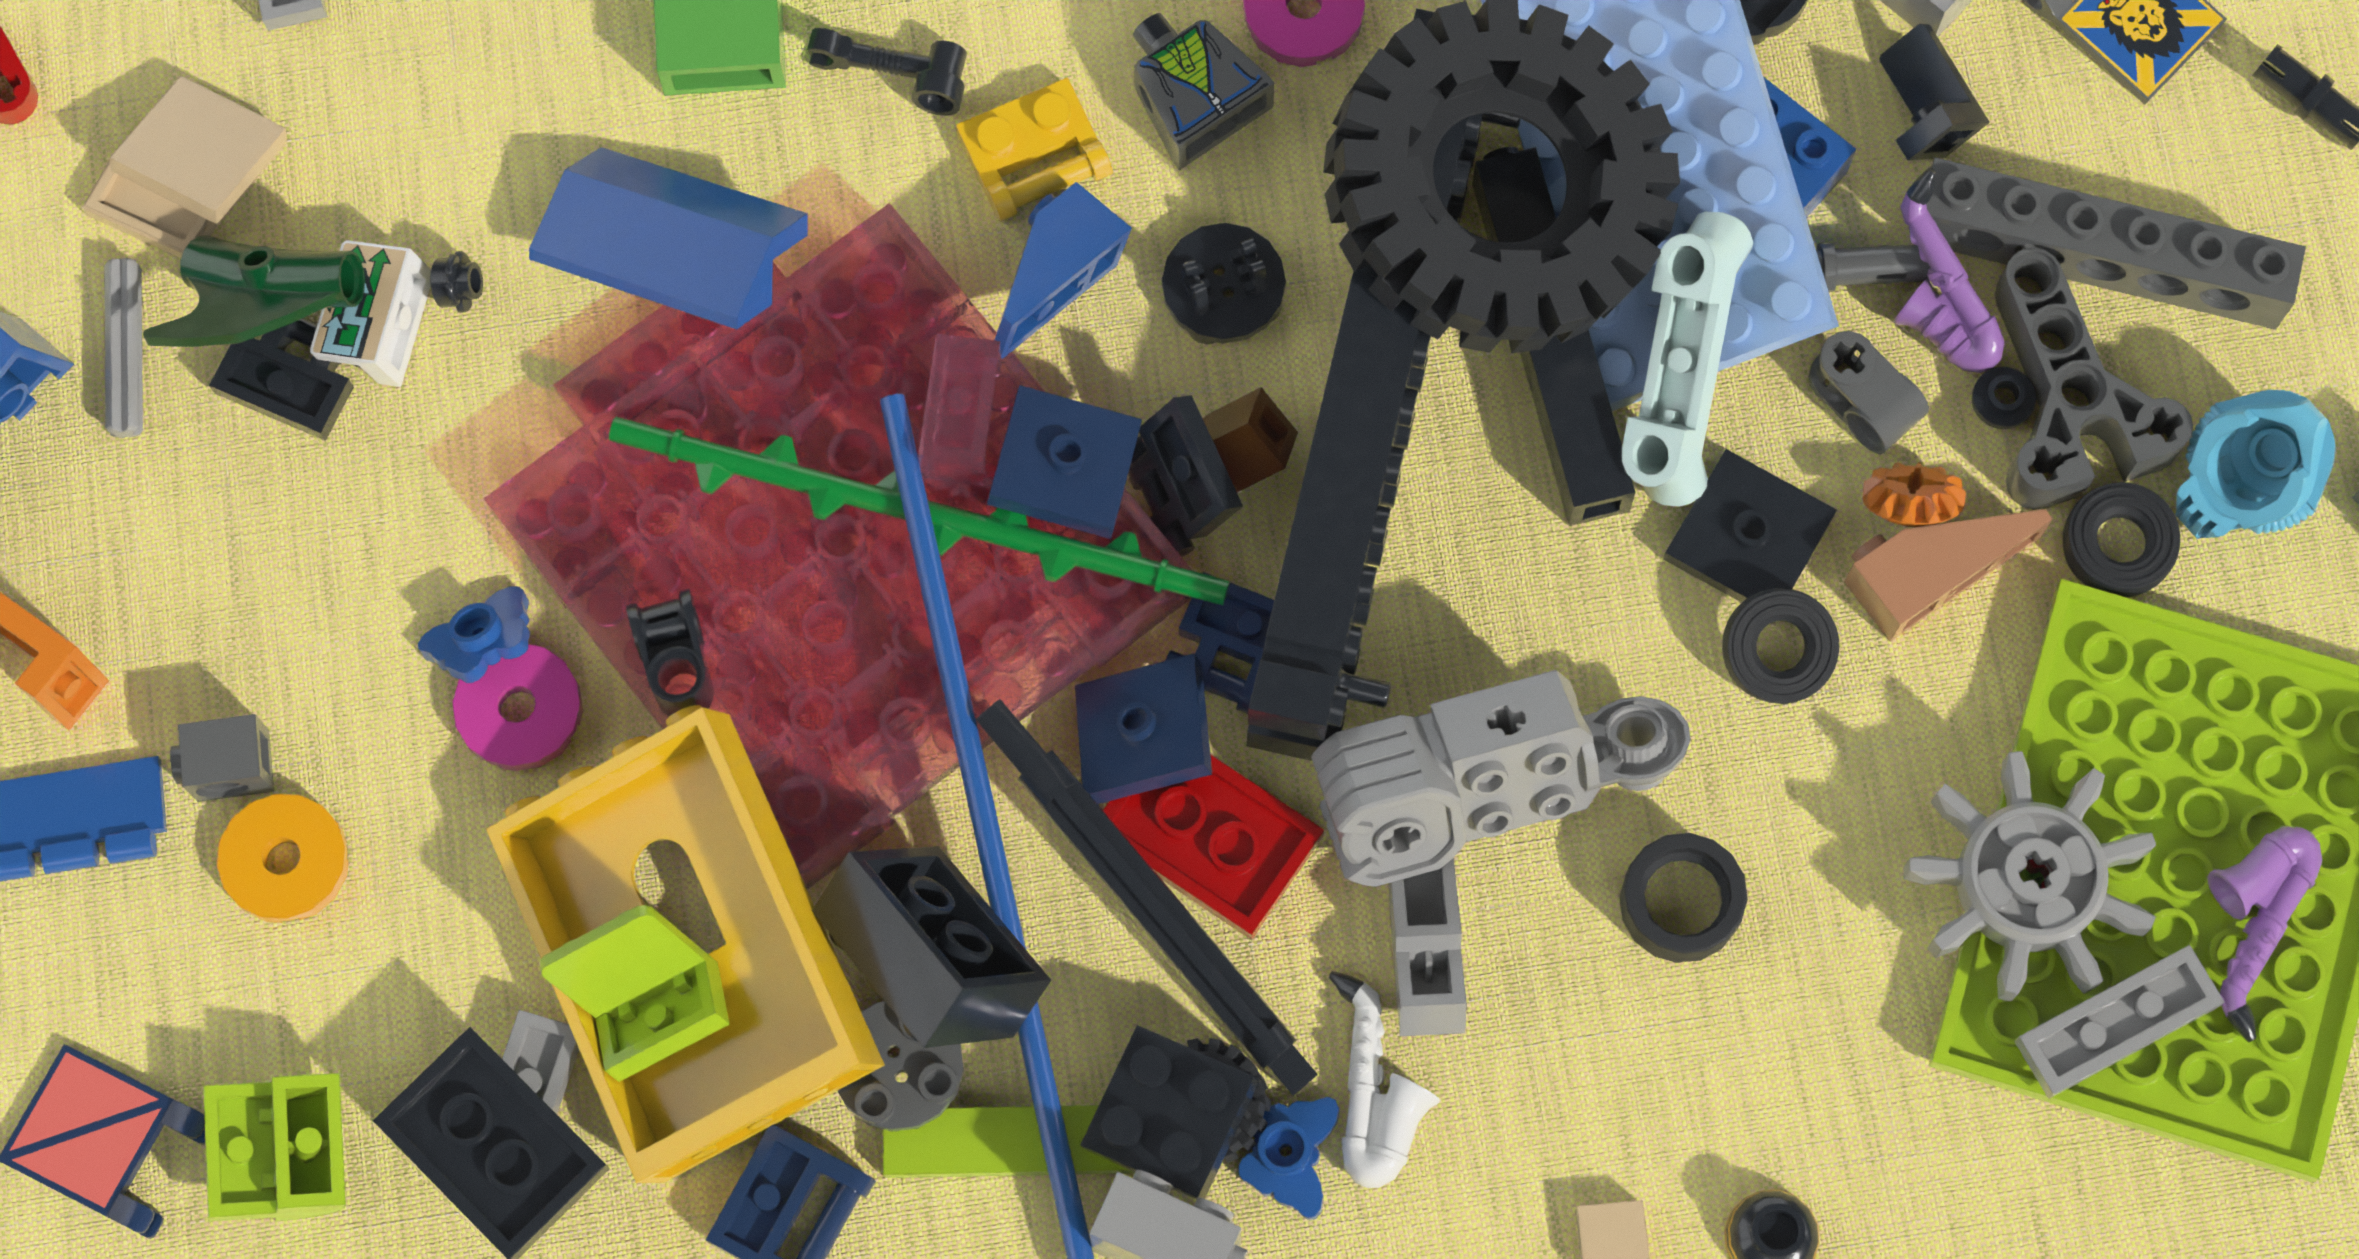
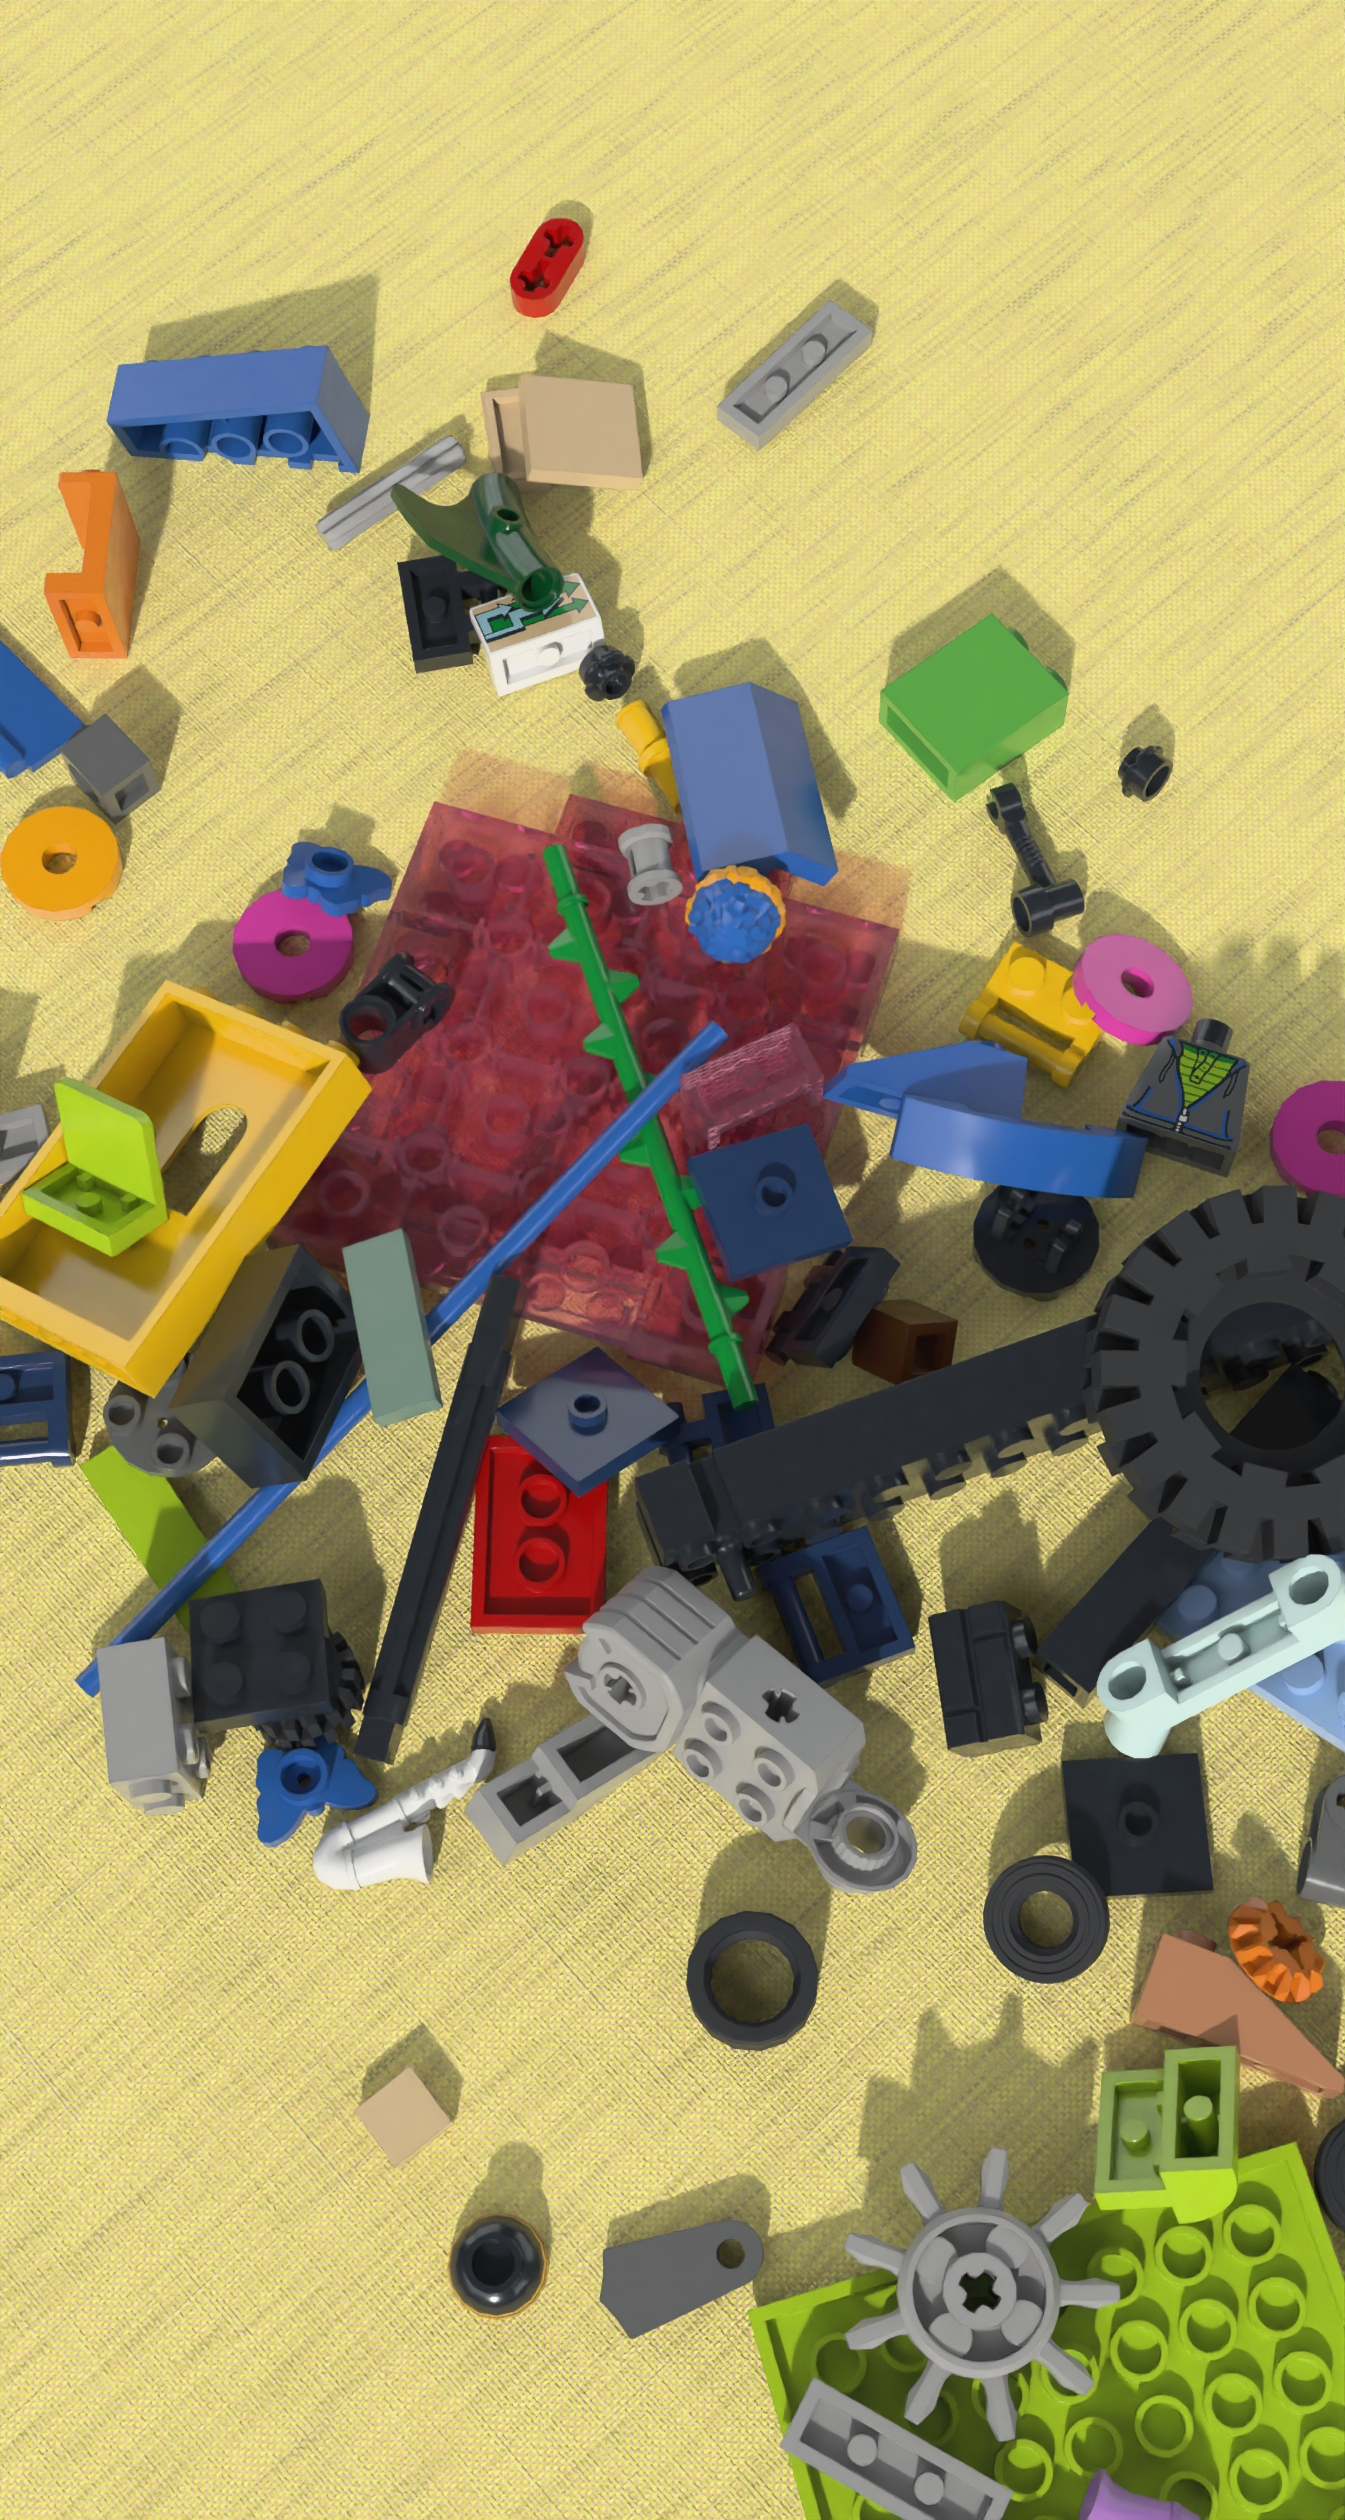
camera: 60 degrees right, 5 degrees down
none -> sand green tile [342,1228,443,1427]
none -> dark grey piece [599,2219,764,2339]
none -> yellow pin [615,700,682,815]
none -> light grey bush [618,823,683,905]
none -> blue piece [685,865,786,964]
none -> dark blue plate [755,1526,916,1690]
none -> blue slope [889,1094,1148,1198]
none -> black brick [928,1600,1049,1758]
none -> dark pink tile [1072,934,1194,1046]
none -> lime brick [1094,2045,1240,2224]

